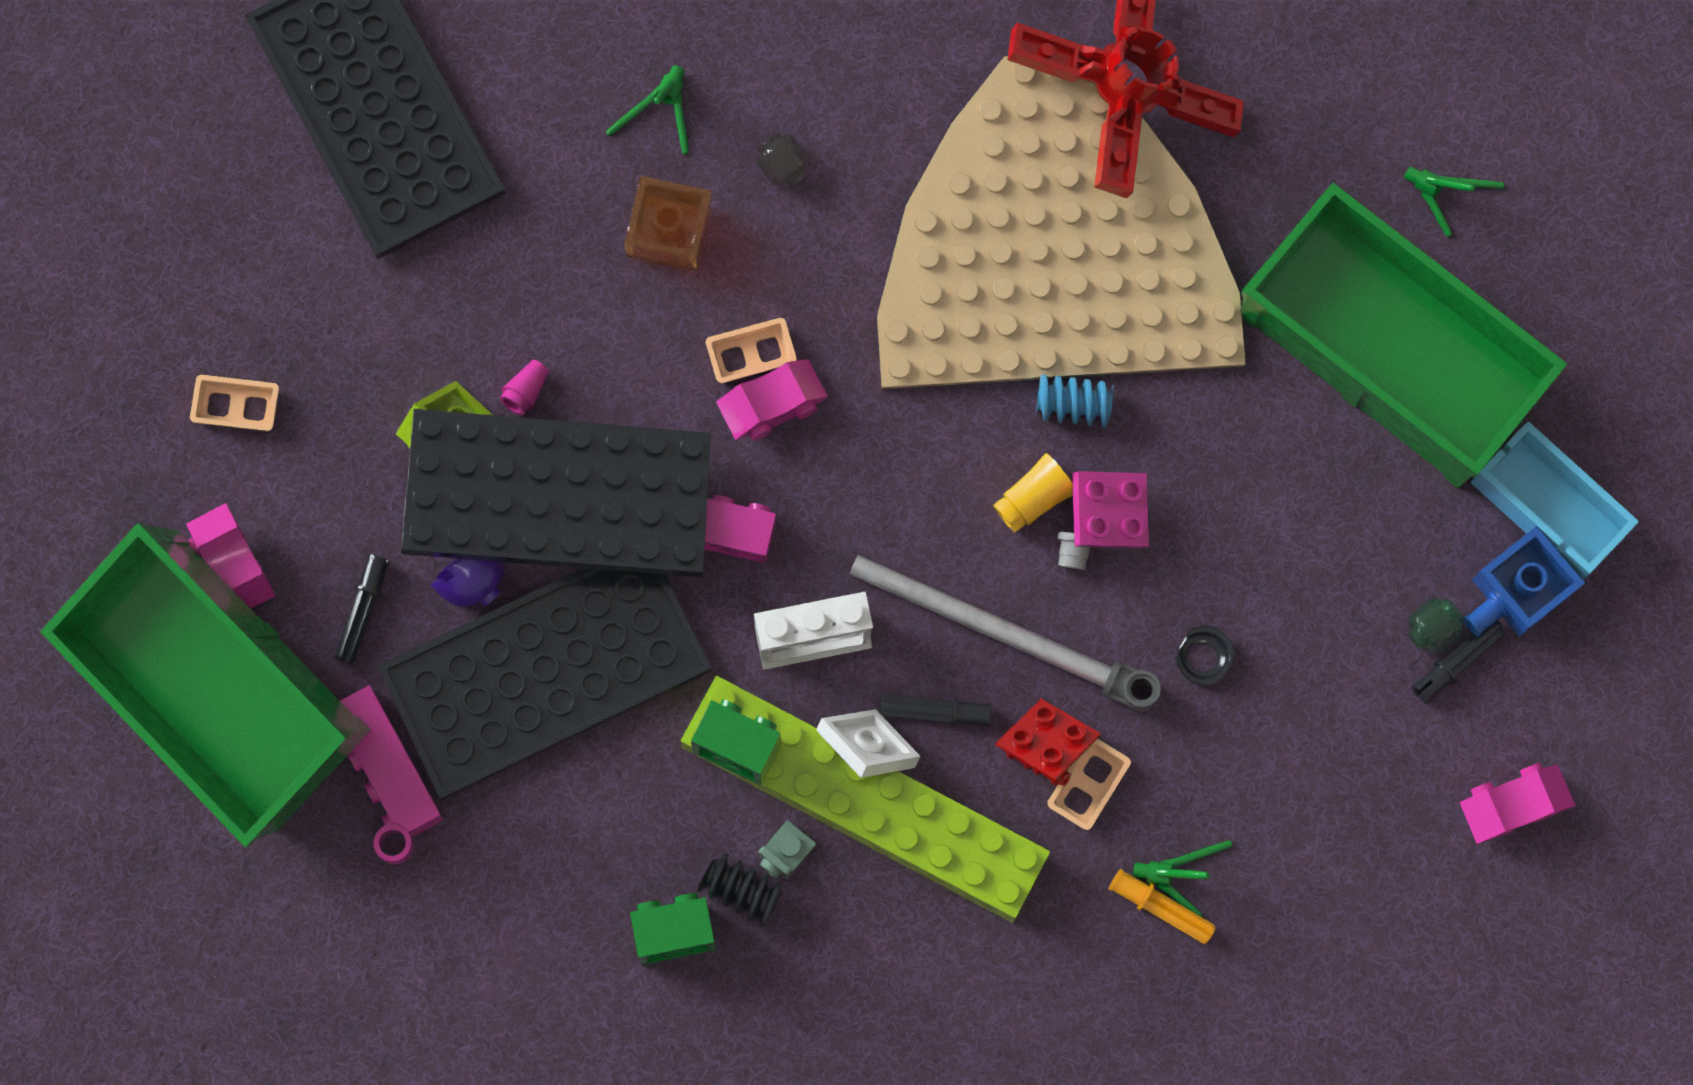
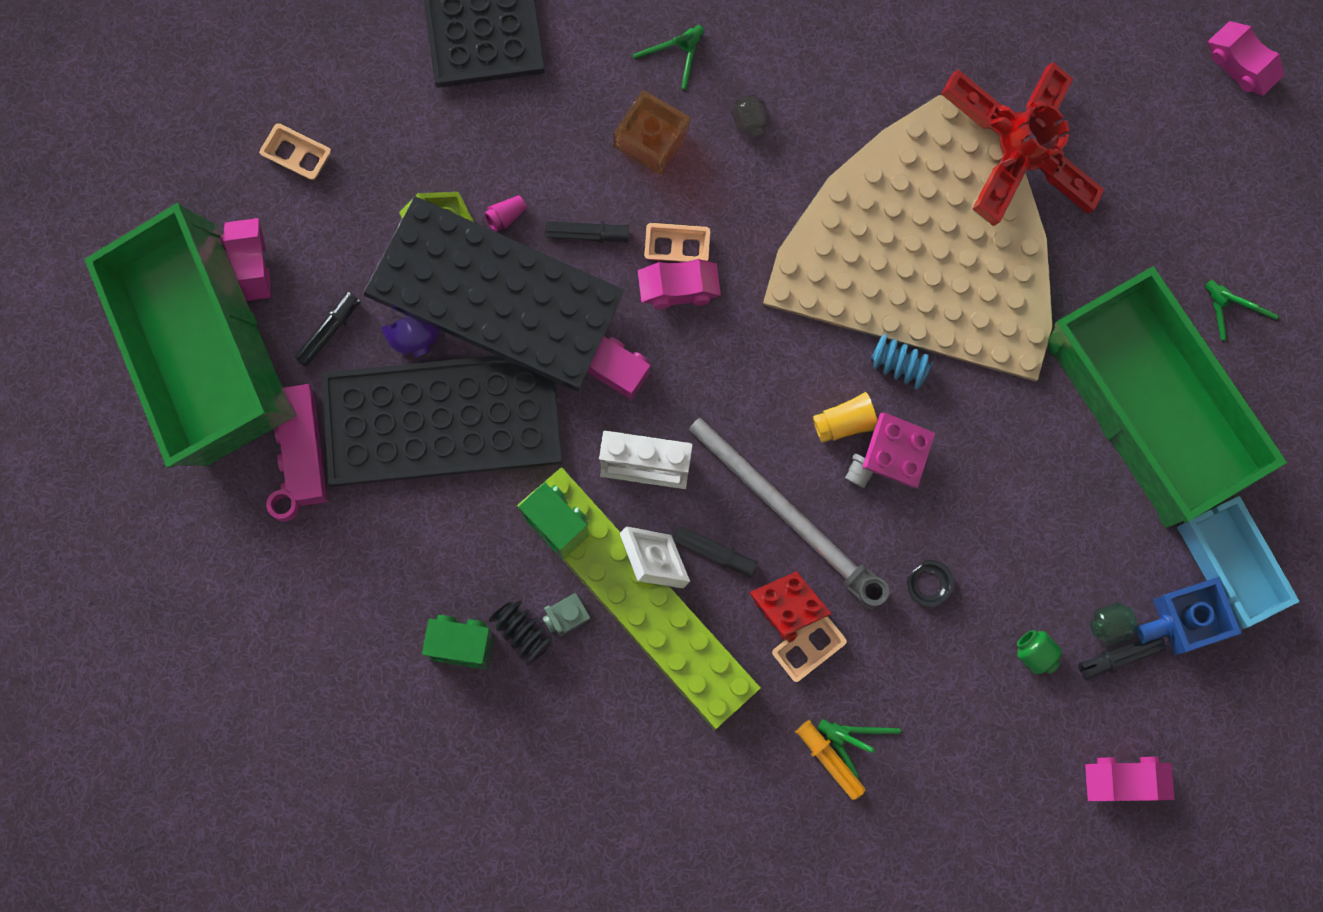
camera: 20 degrees right, 0 degrees up
none -> black axle [545,221,629,244]
none -> green head [1017,630,1062,675]

